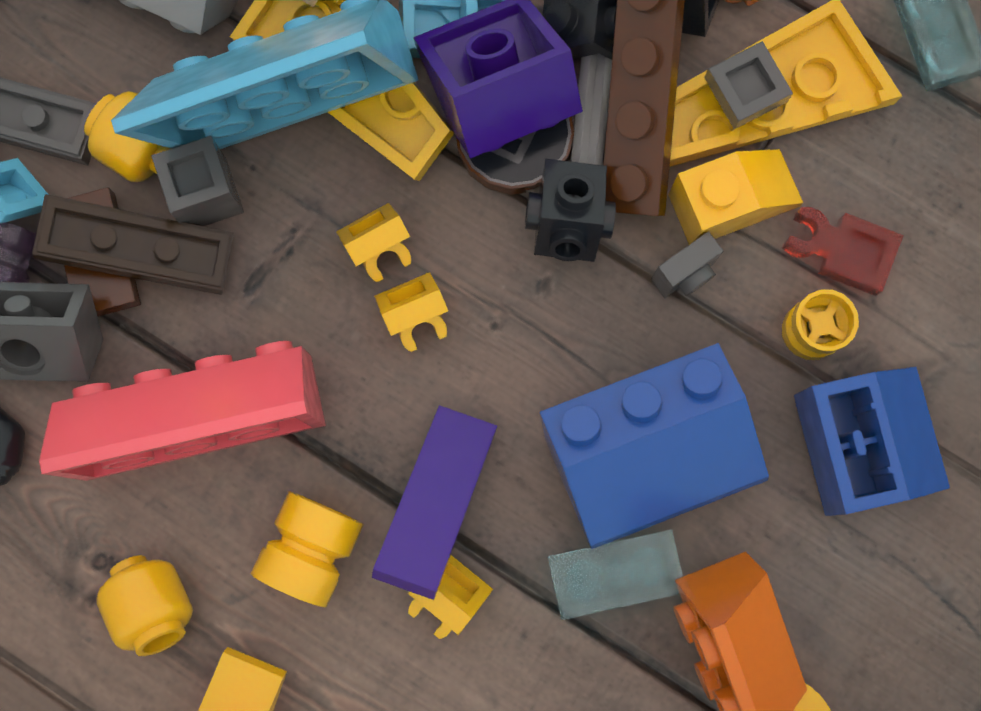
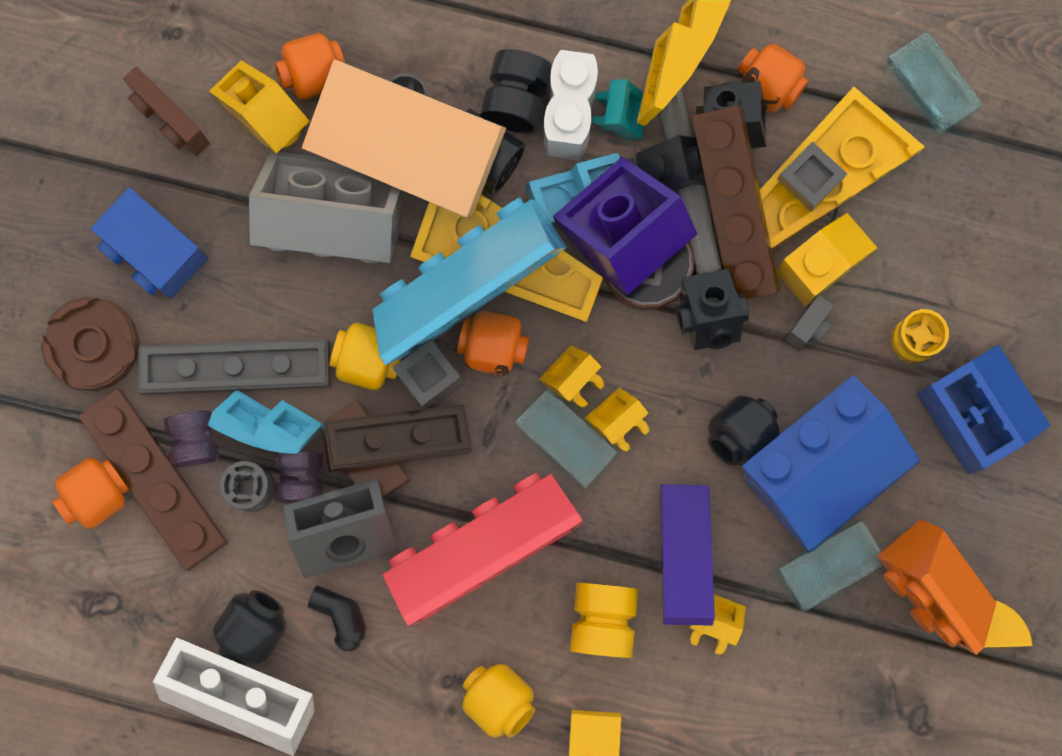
camera: 20 degrees left, 0 degrees up
clear red plate [782,207,904,296] -> none
none -> orange head [457,310,530,376]
none -> clear light blue plate [515,388,618,489]
none -> black head [708,395,780,466]

